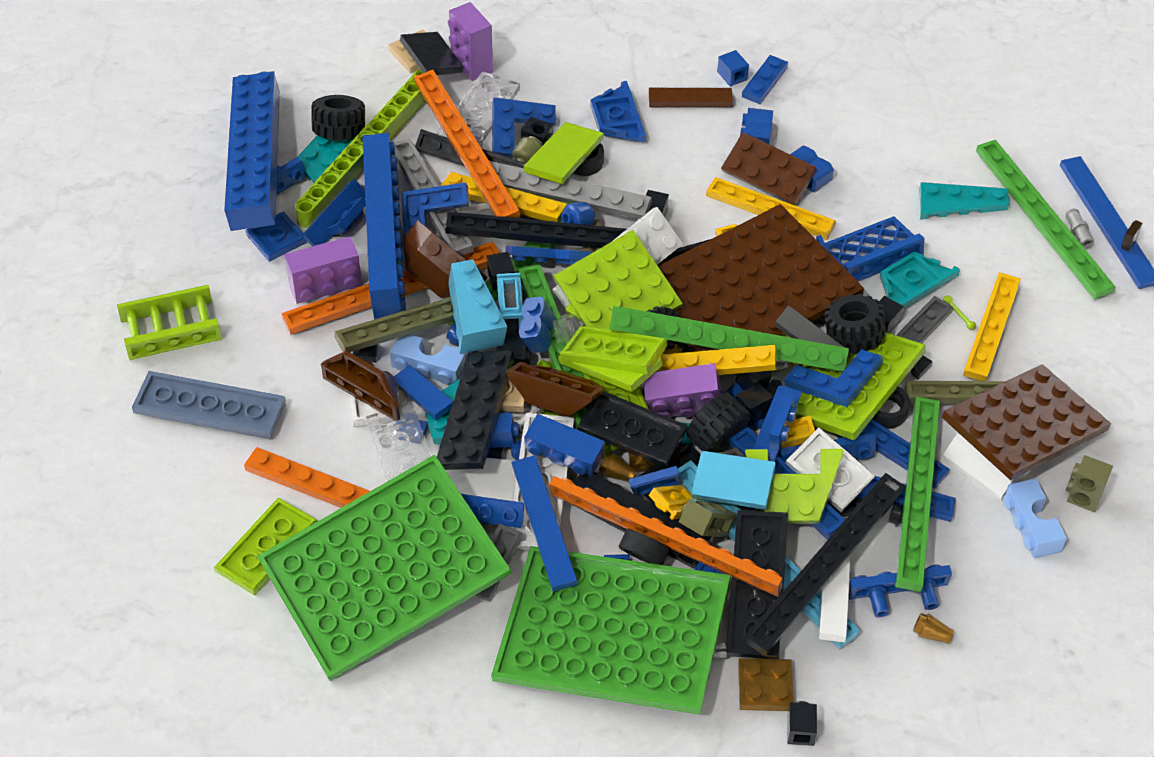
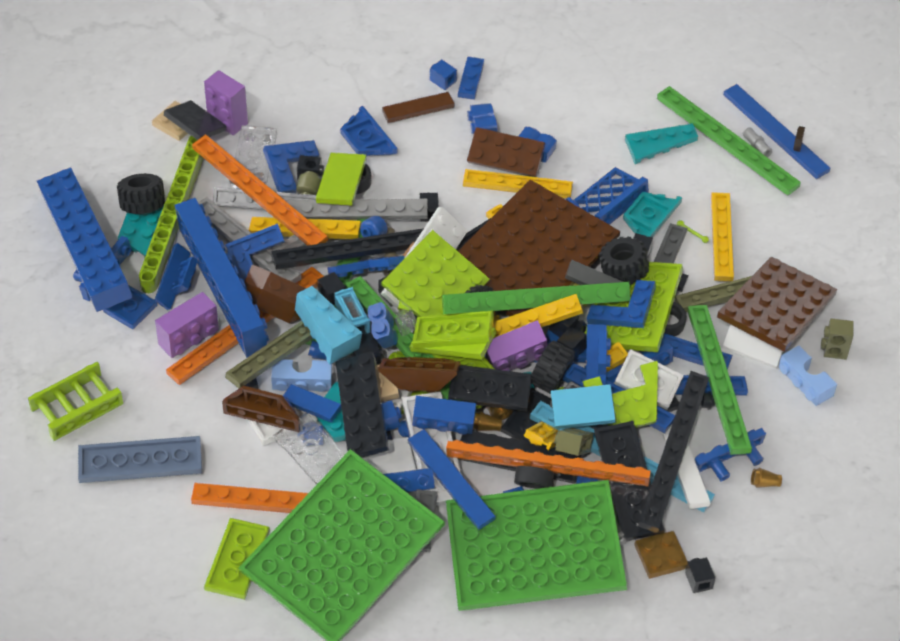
camera: 20 degrees left, 0 degrees up
blue tile [628,466,683,495] -> none

